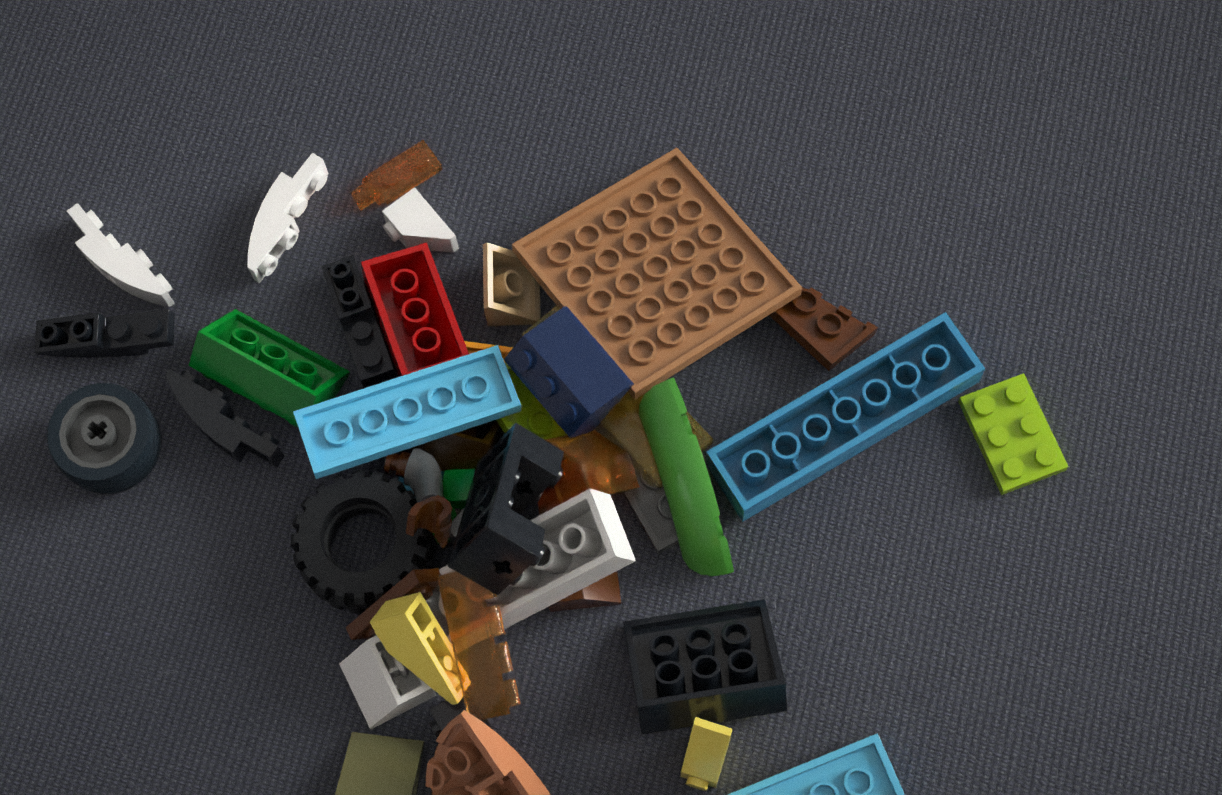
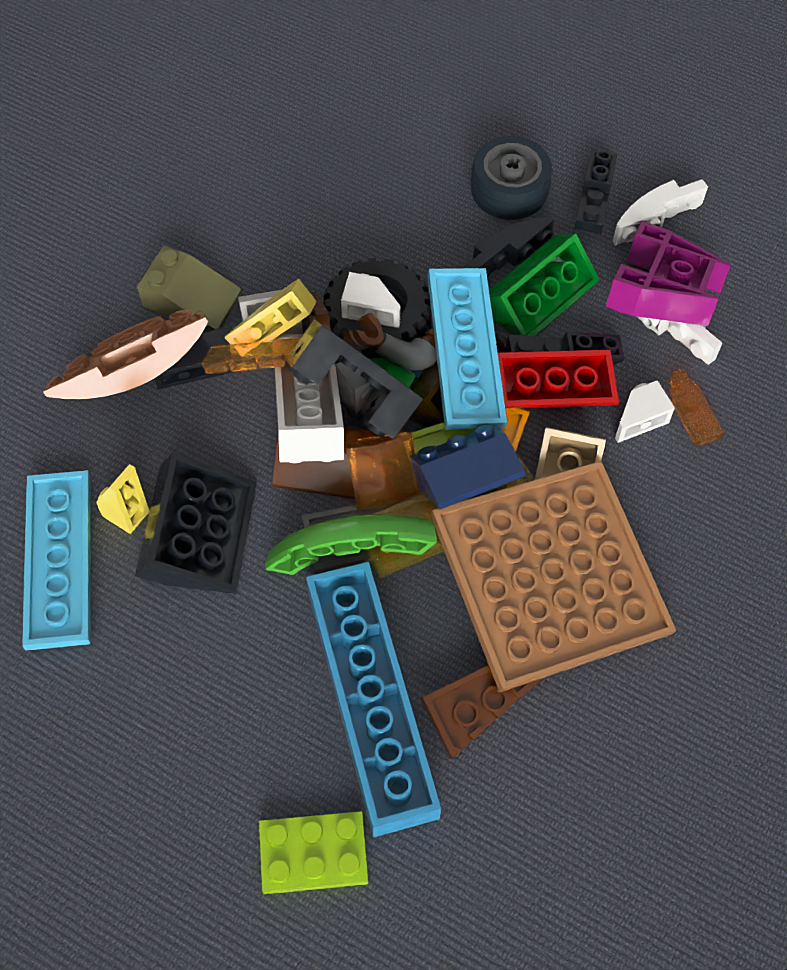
camera: 100 degrees right, 10 degrees down
none -> white slope [341,272,401,328]
none -> magenta wedge [606,221,731,326]

